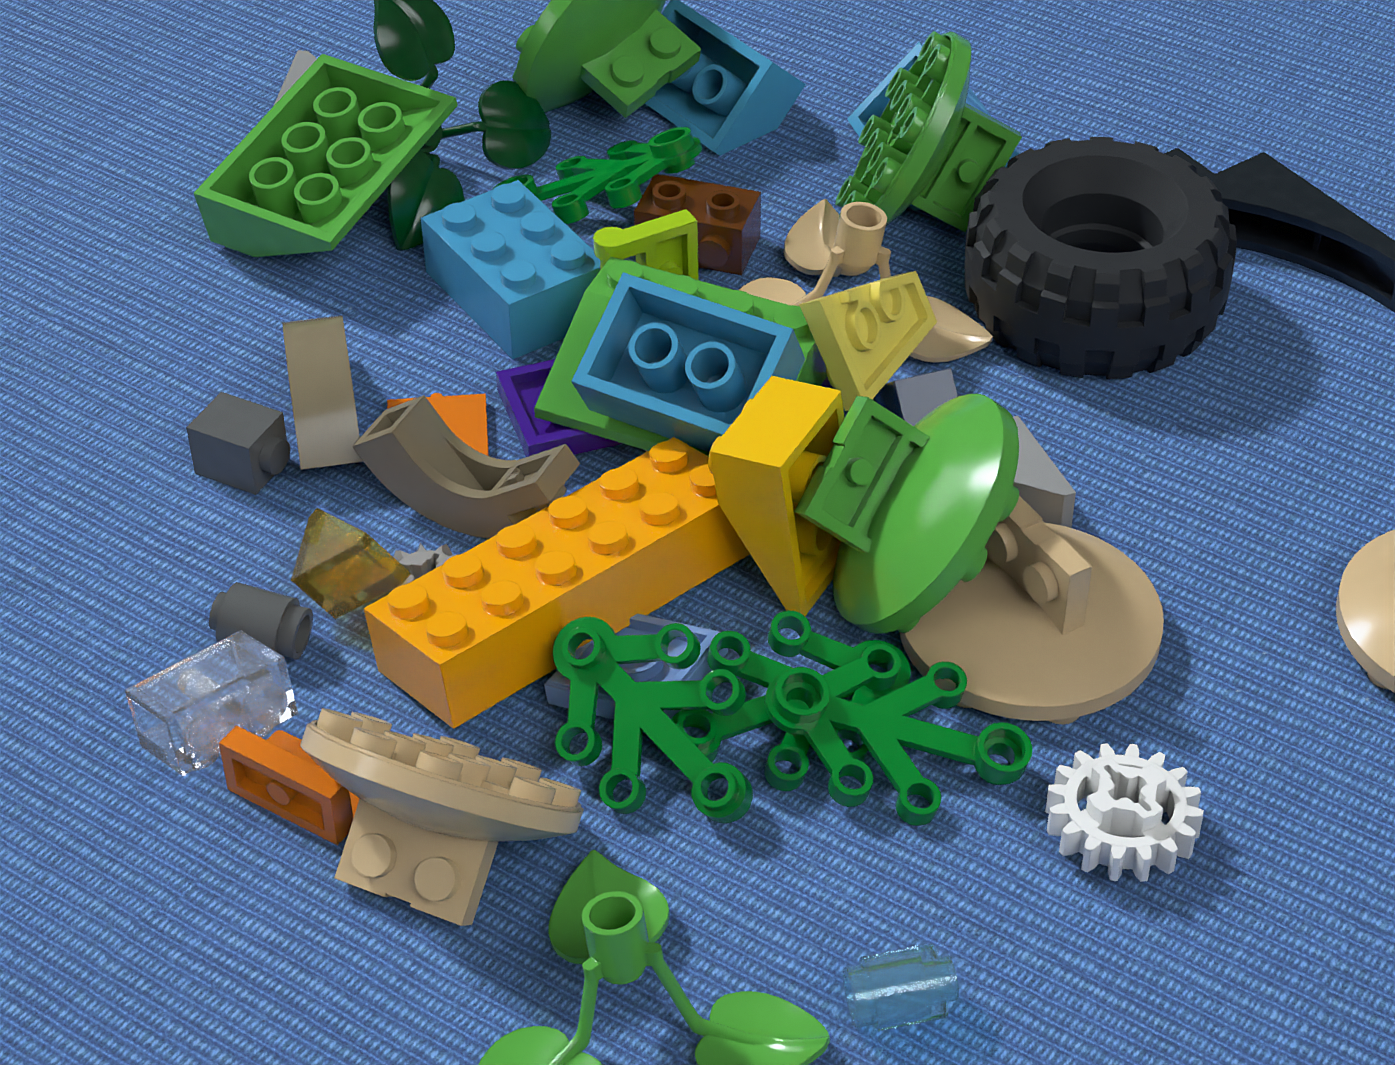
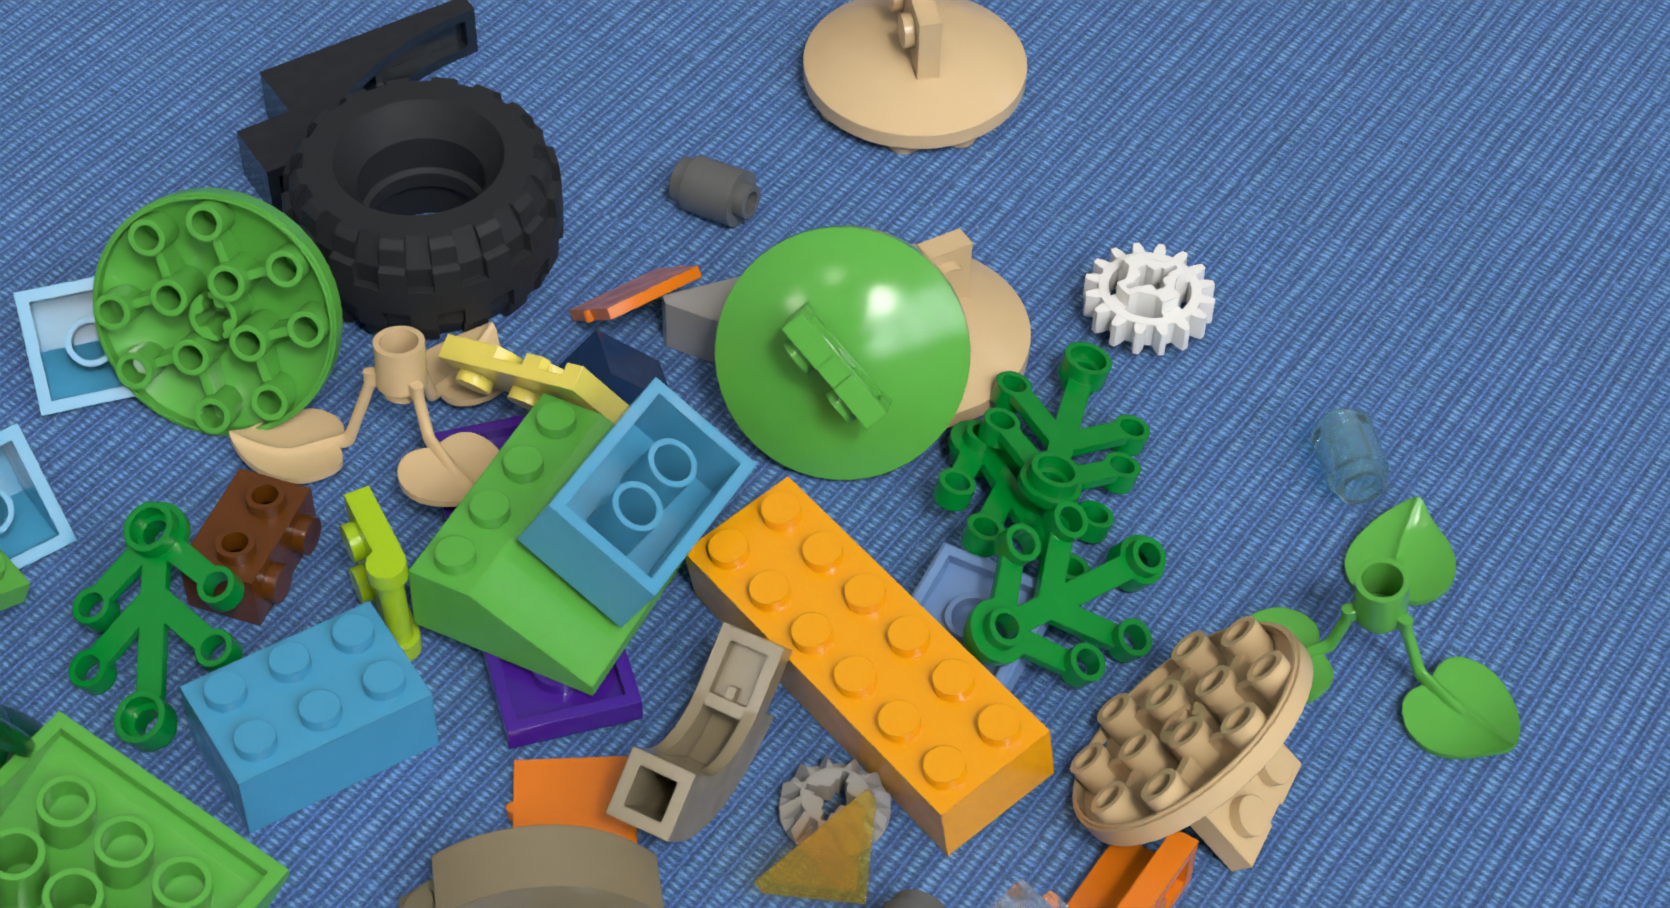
camera: 90 degrees left, 5 degrees up
yellow slope [708,376,845,616] -> none
none -> piece [569,264,702,323]
none -> dark grey brick [669,155,760,227]

